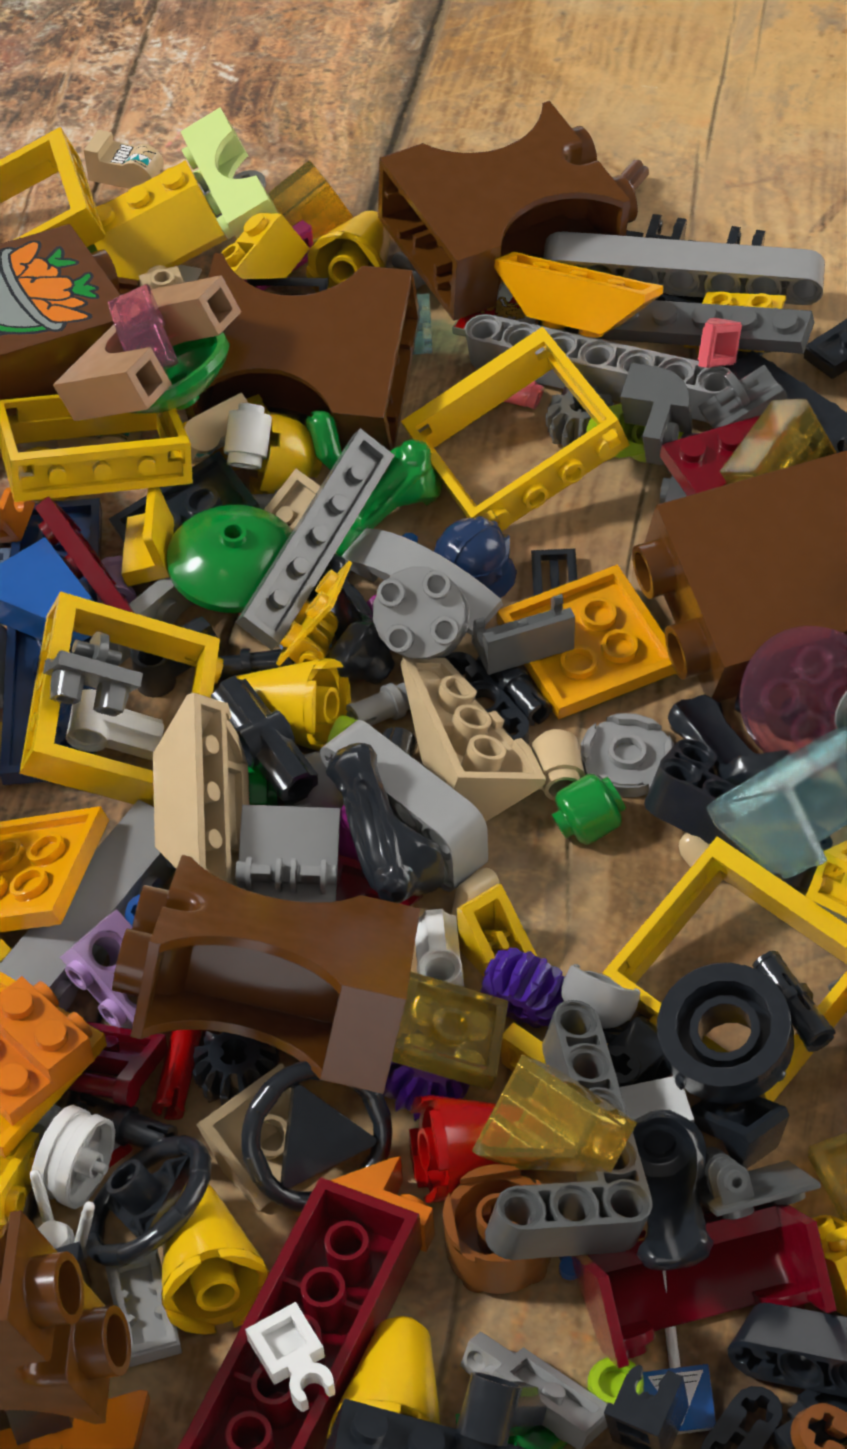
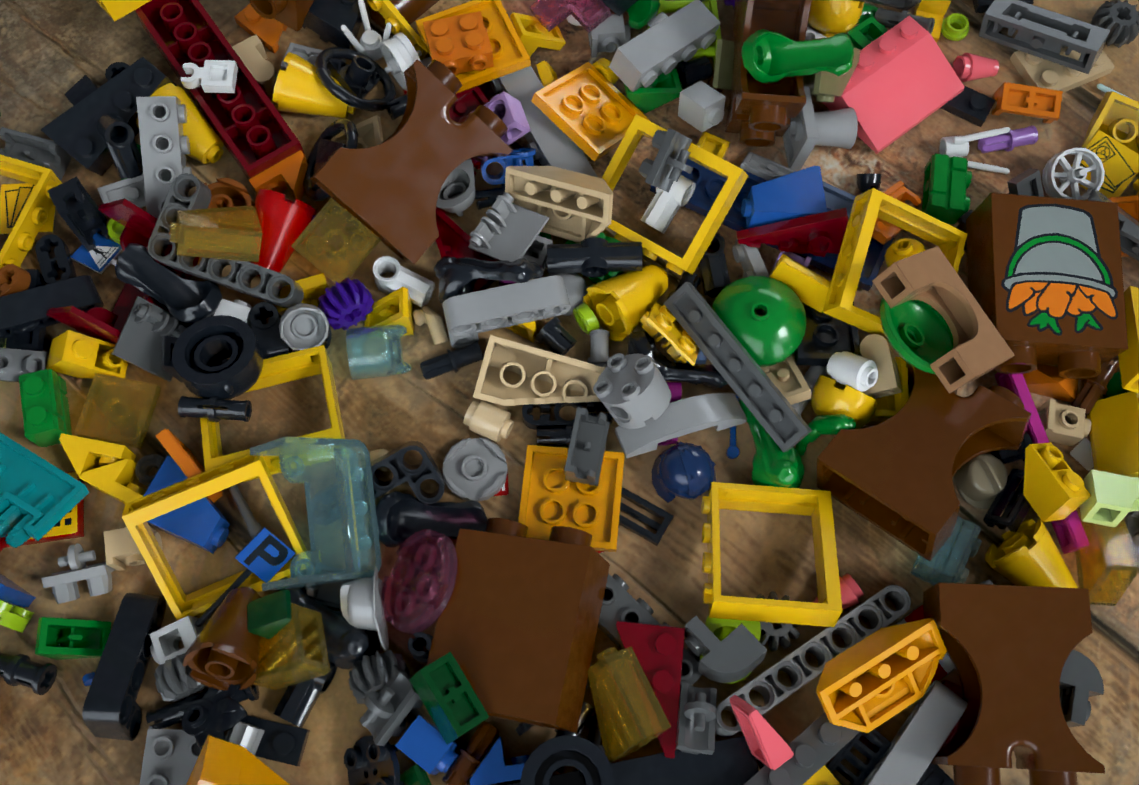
camera: 115 degrees right, 20 degrees up
clear pink slope [108,284,179,370] -> none
green head [551,773,627,845] -> none
none -> light grey brick [136,96,192,224]
none -> tan leg [232,34,277,95]
none -> clear light blue piece [346,325,412,380]
none -> black axle [420,341,484,380]

